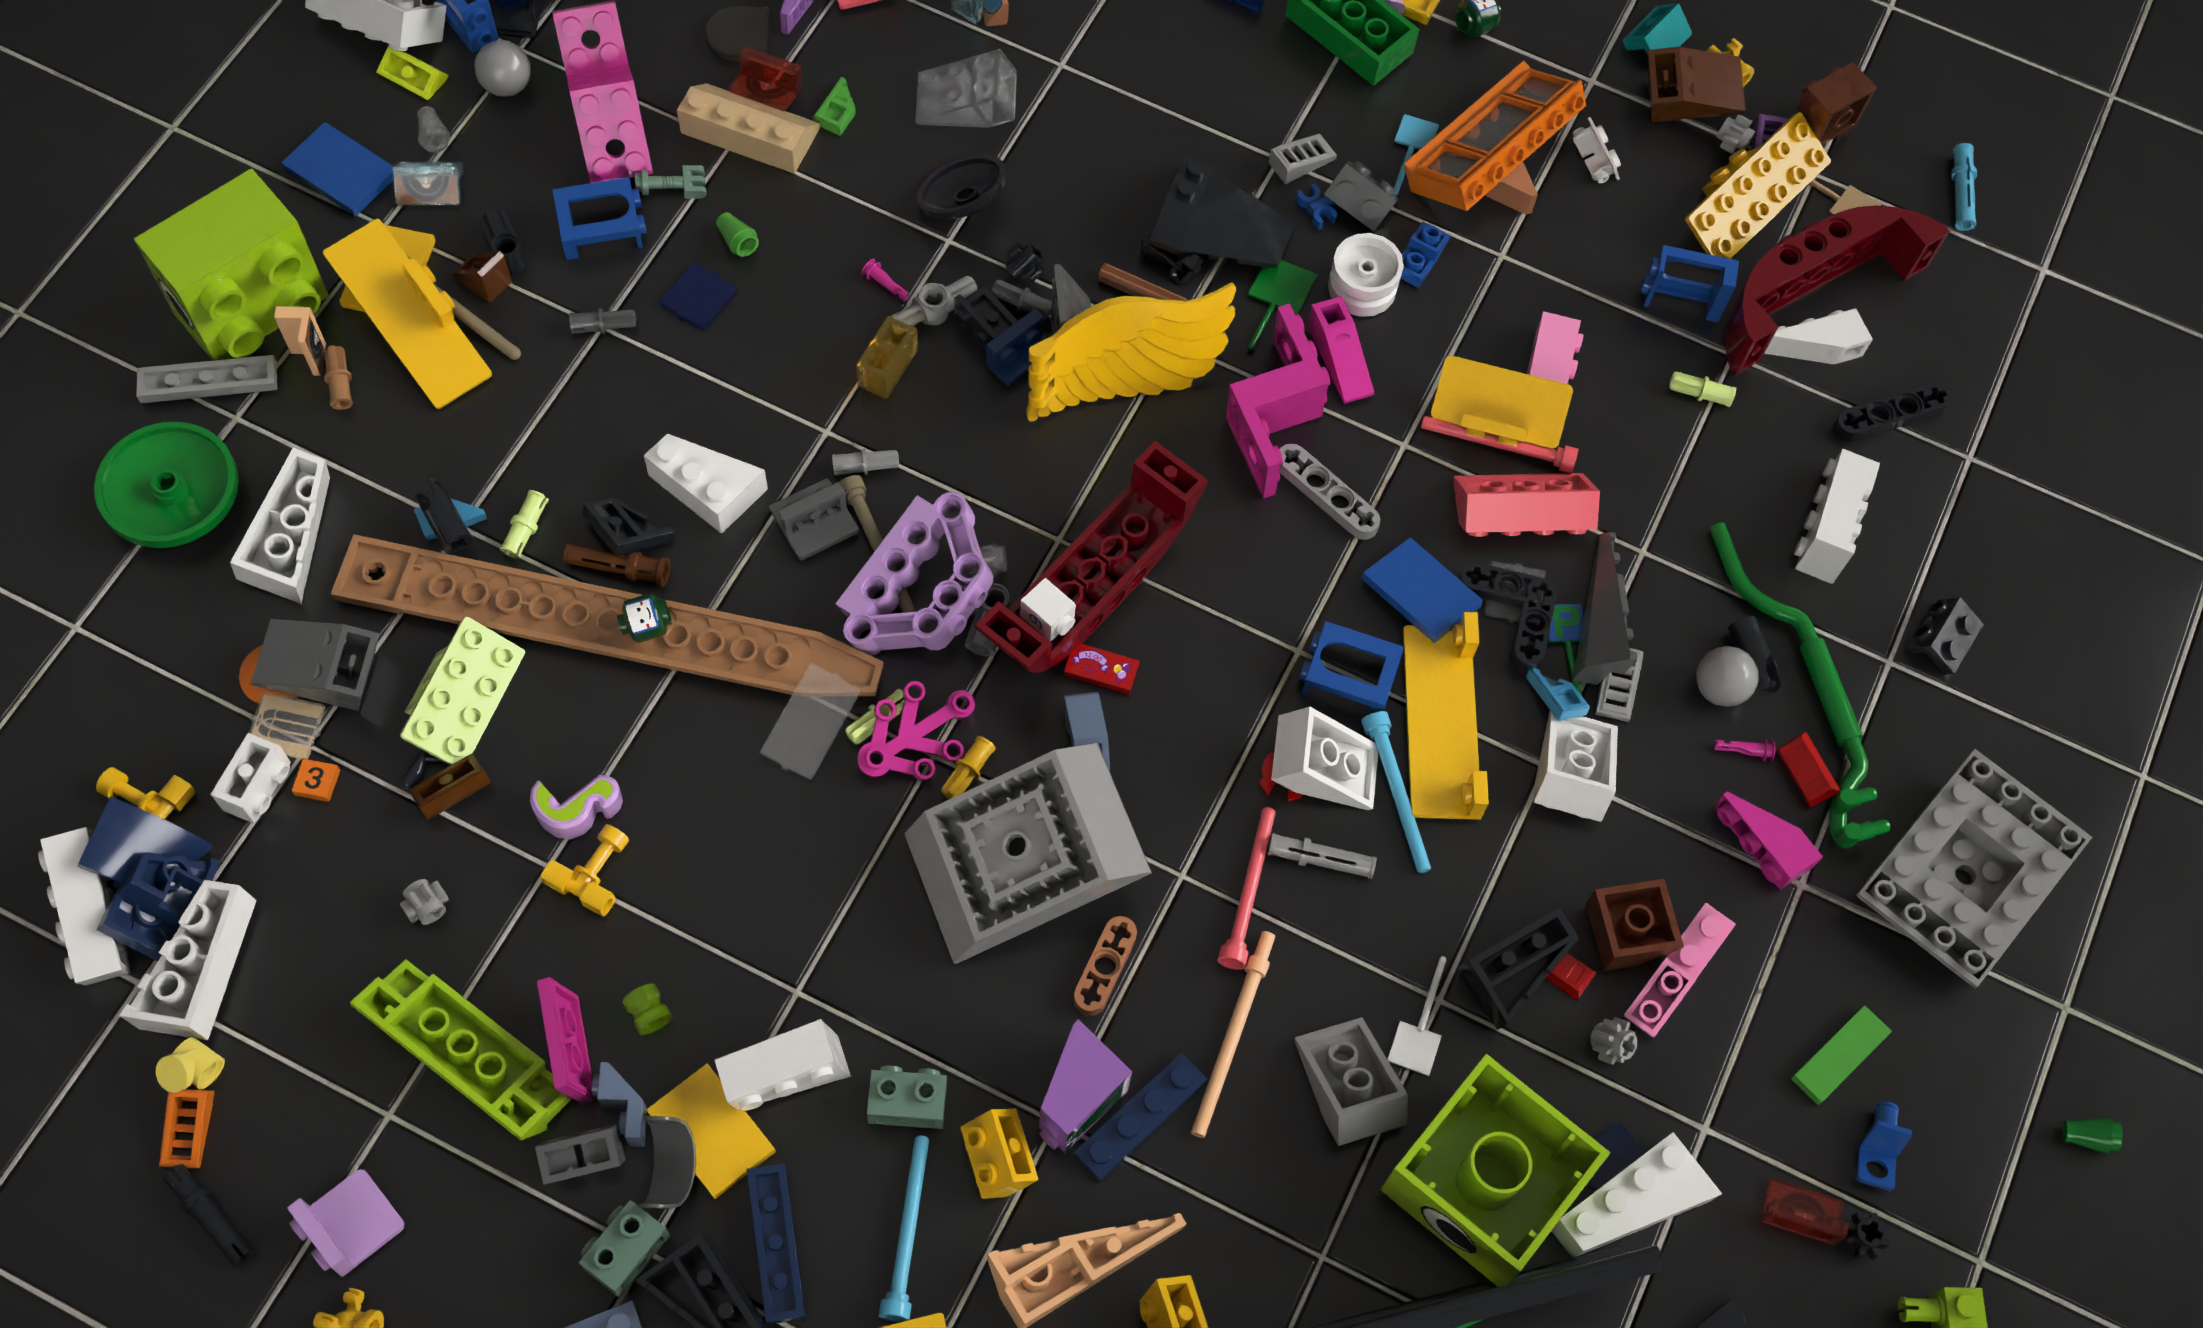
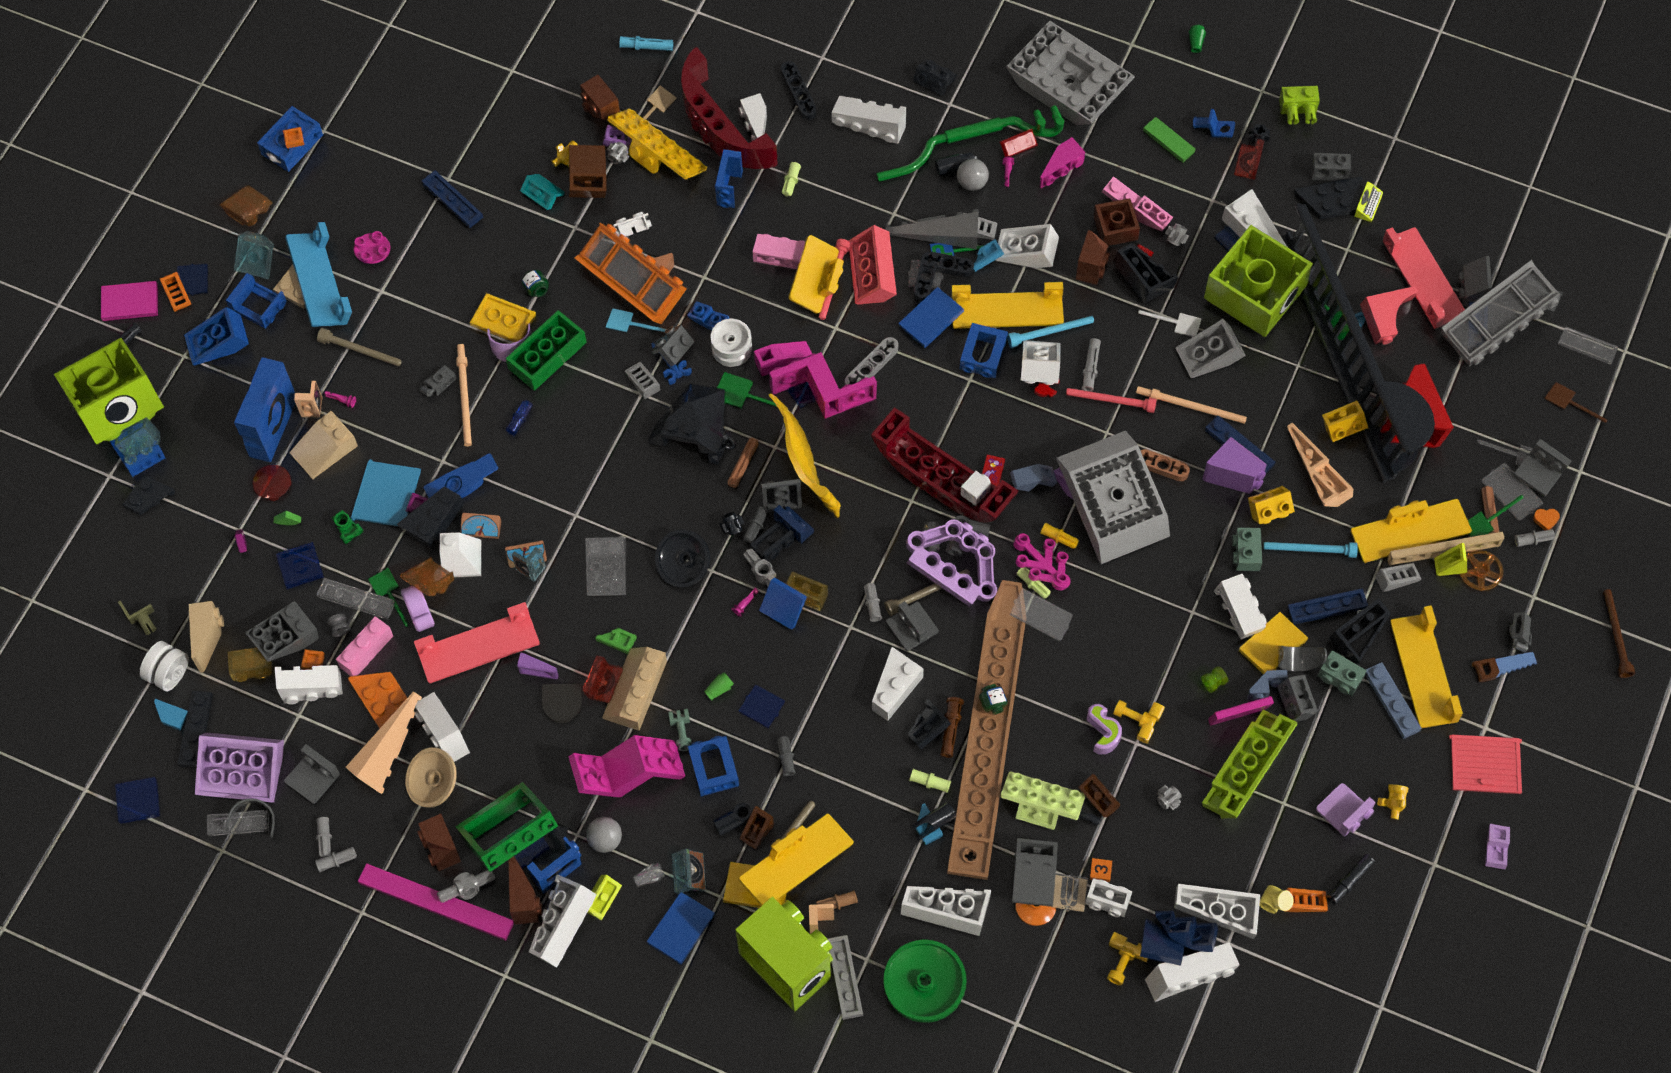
camera: 85 degrees left, 0 degrees up
none -> blue tile [759,577,807,630]
none -> copper slope [1076,230,1110,285]

